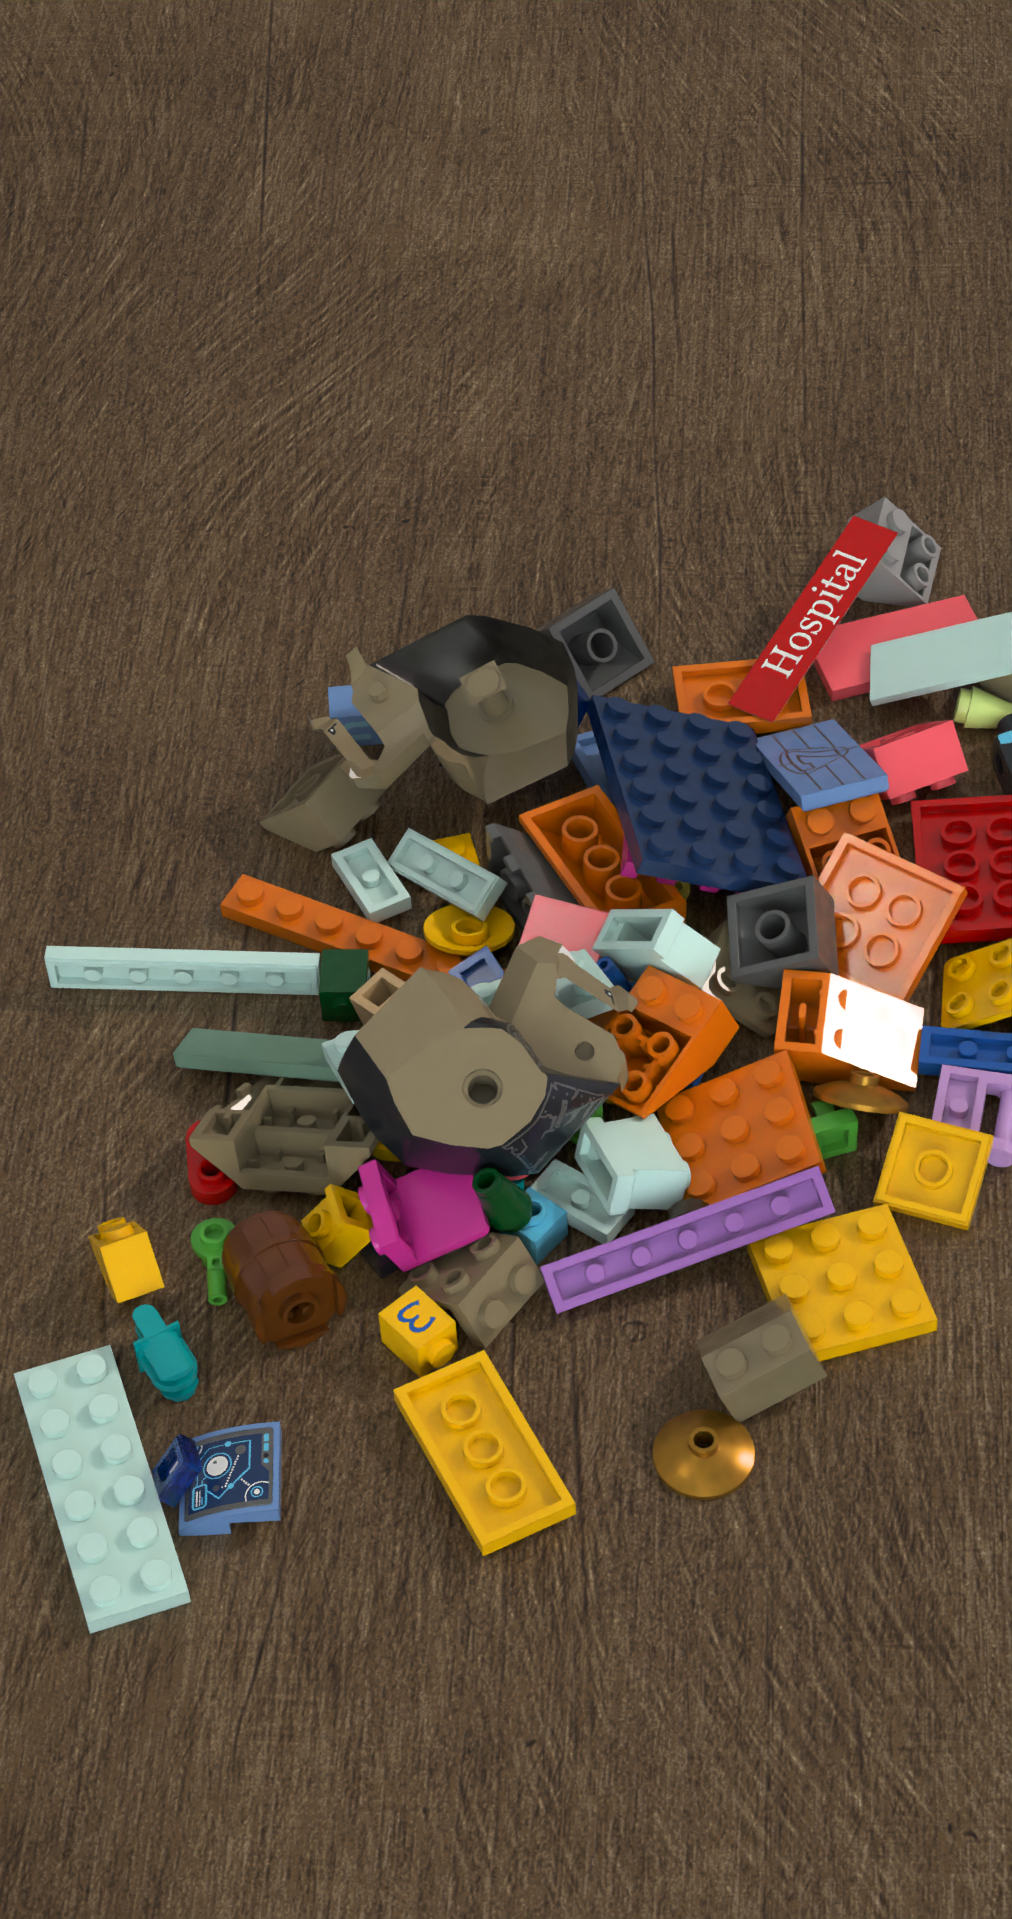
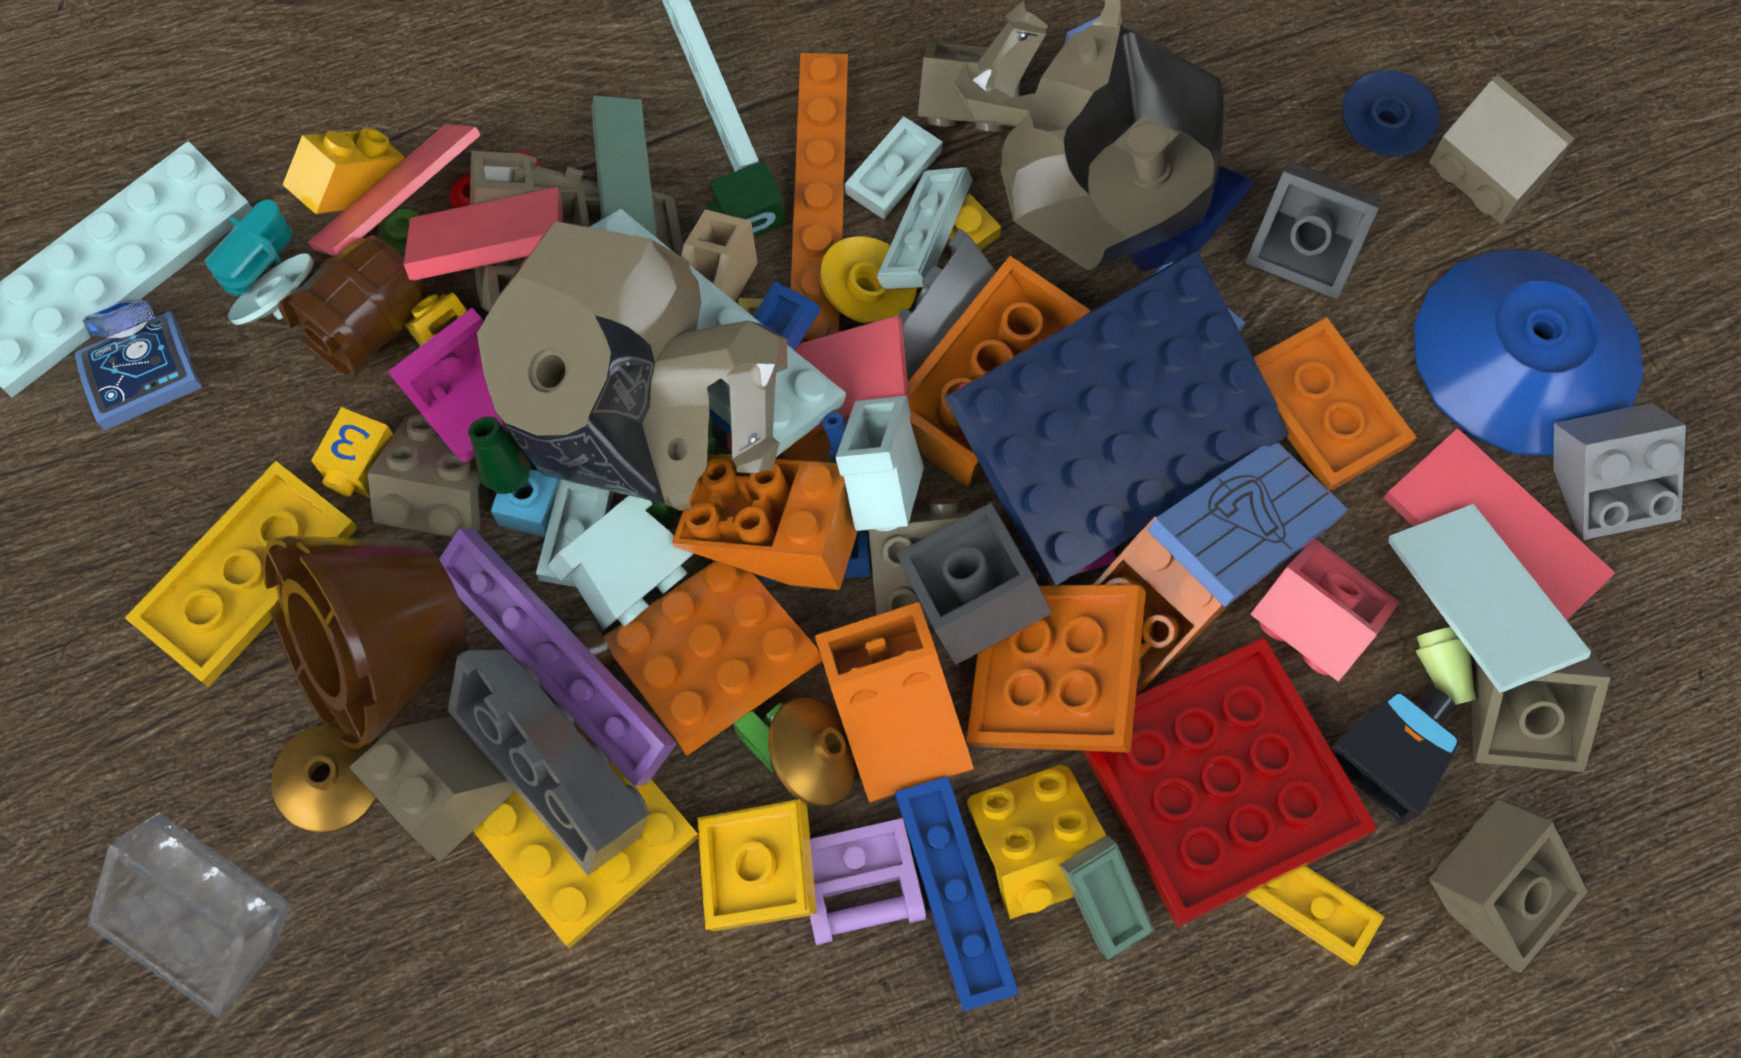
camera: 60 degrees right, 20 degrees up
red sticker [728,516,898,723] -> none
none -> clear slope [87,813,291,1019]
none -> light aqua dish [228,253,314,325]
none -> reddish brown cone [263,535,466,749]
none -> coral piece [308,124,481,256]
none -> coral tile [404,187,563,281]
none -> dark grey wedge [448,650,650,876]
none -> dark blue dish [1341,71,1439,157]
none -> blue dish [1413,249,1643,456]
none -> slope [1429,75,1575,225]

